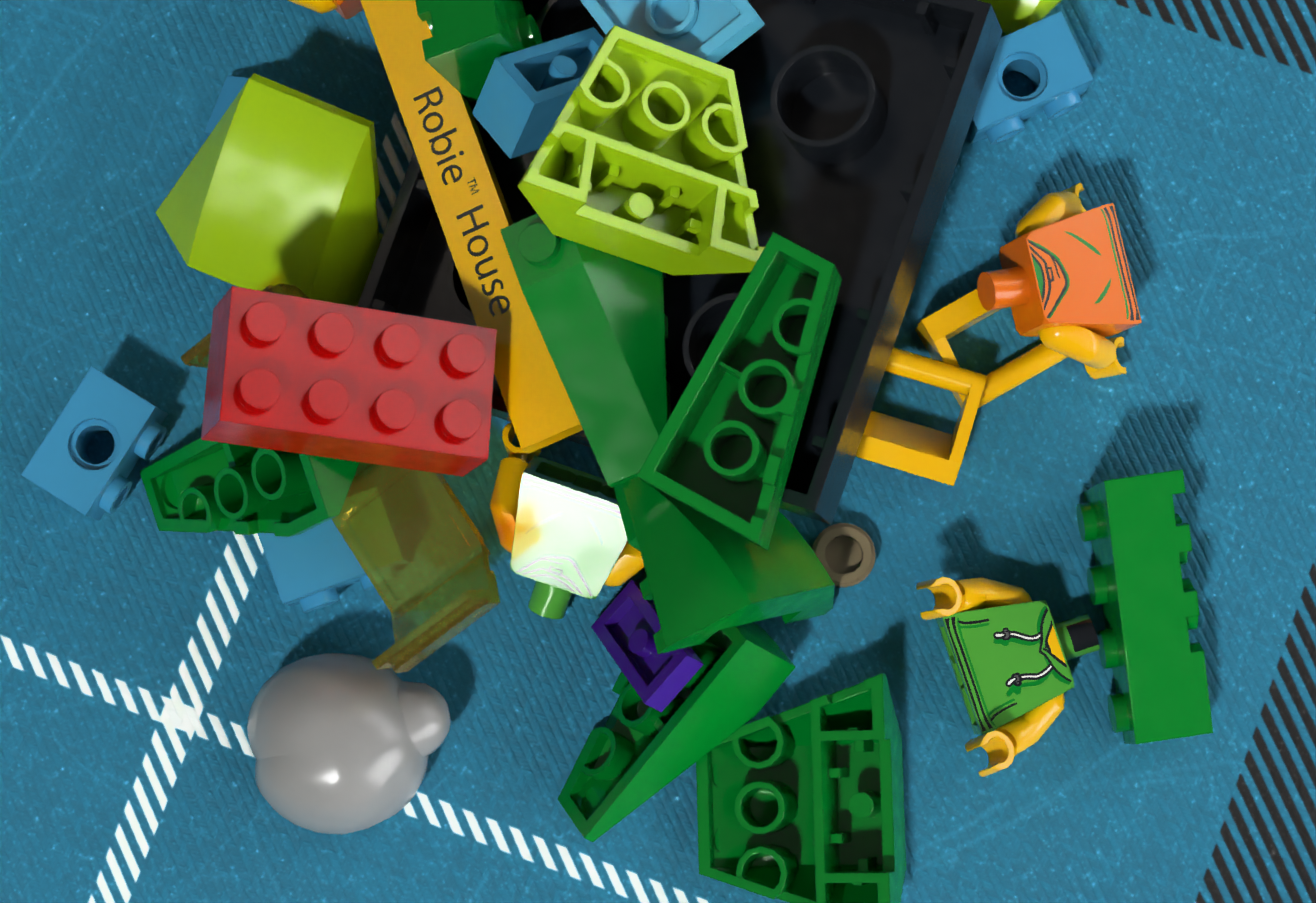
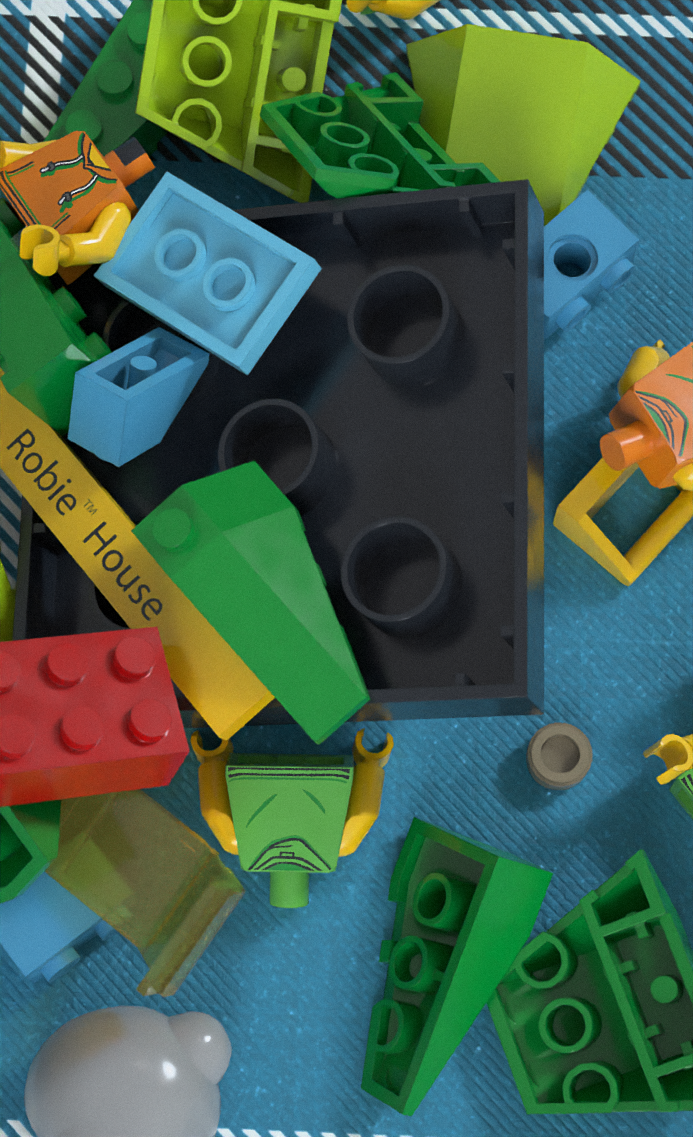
camera: 20 degrees left, 10 degrees down
lime wedge [517,25,765,276] -> none
dark purple plate [591,580,704,713] -> none
green wedge [614,477,835,654] -> none
green wedge [637,232,842,550] -> none
yellow tile [855,347,987,486] -> none

